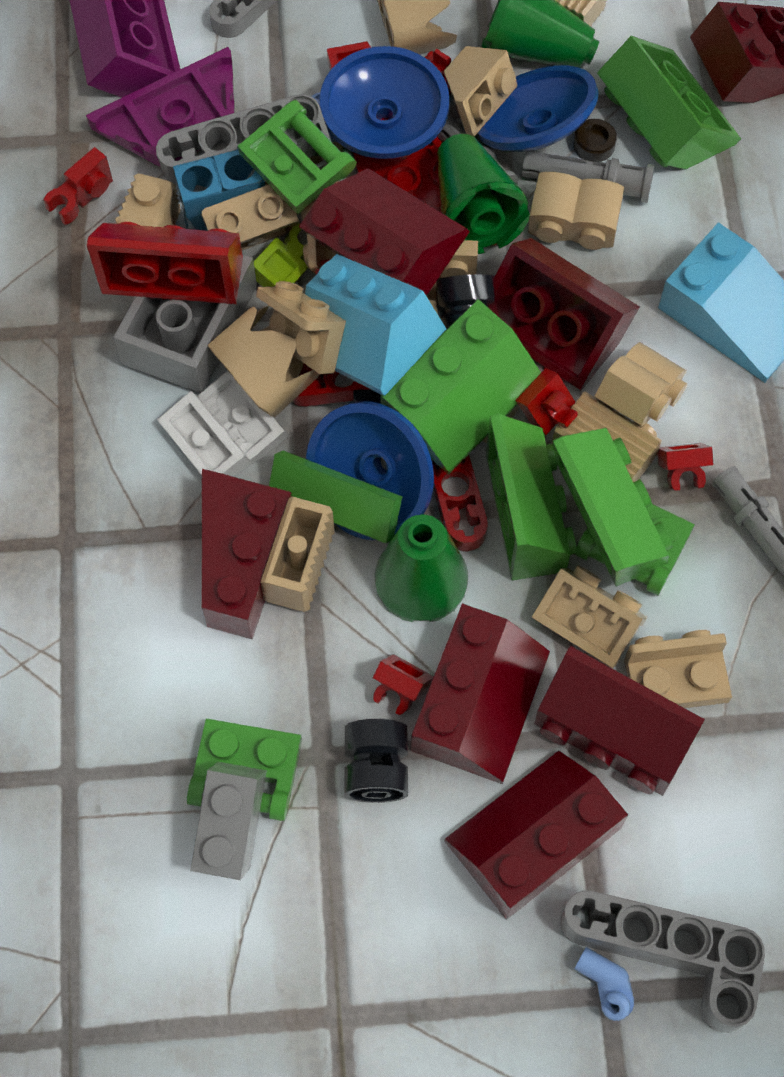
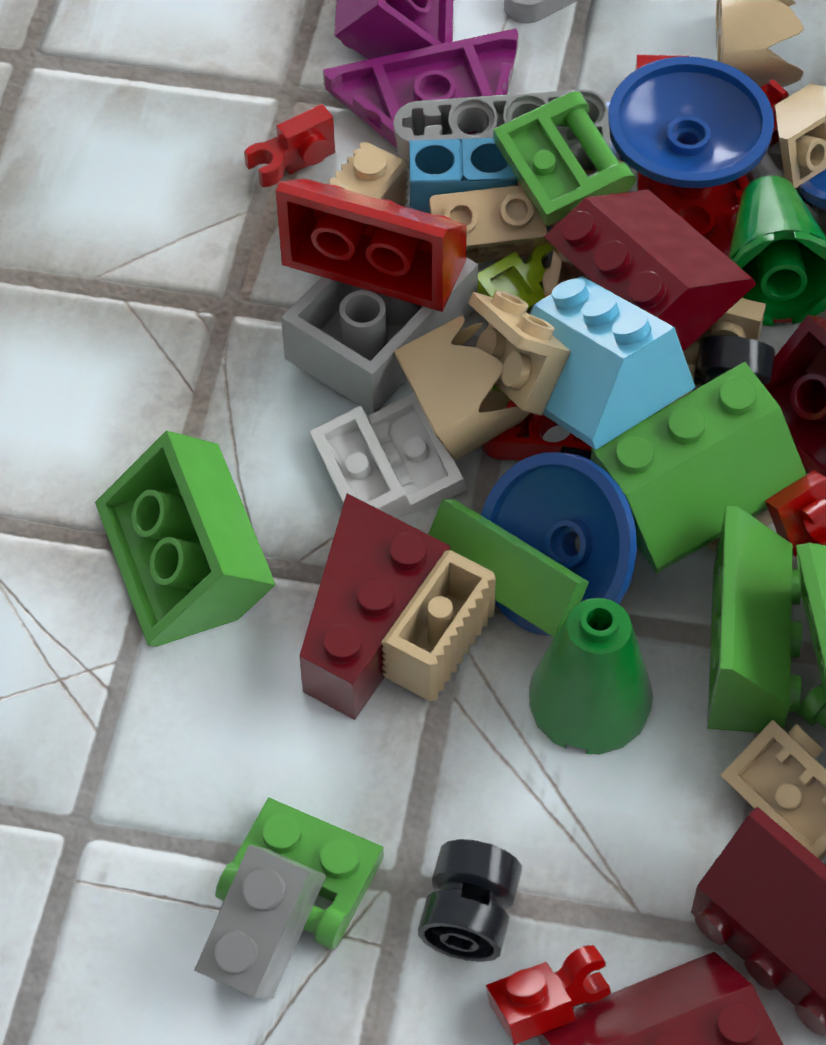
camera: 15 degrees right, 10 degrees down
red tile [372,654,434,716] -> none
dark red slope [411,603,550,784] -> none
red beam [432,455,488,551] -> none
none -> bright green slope [95,430,276,647]
none -> red plate [485,945,611,1045]

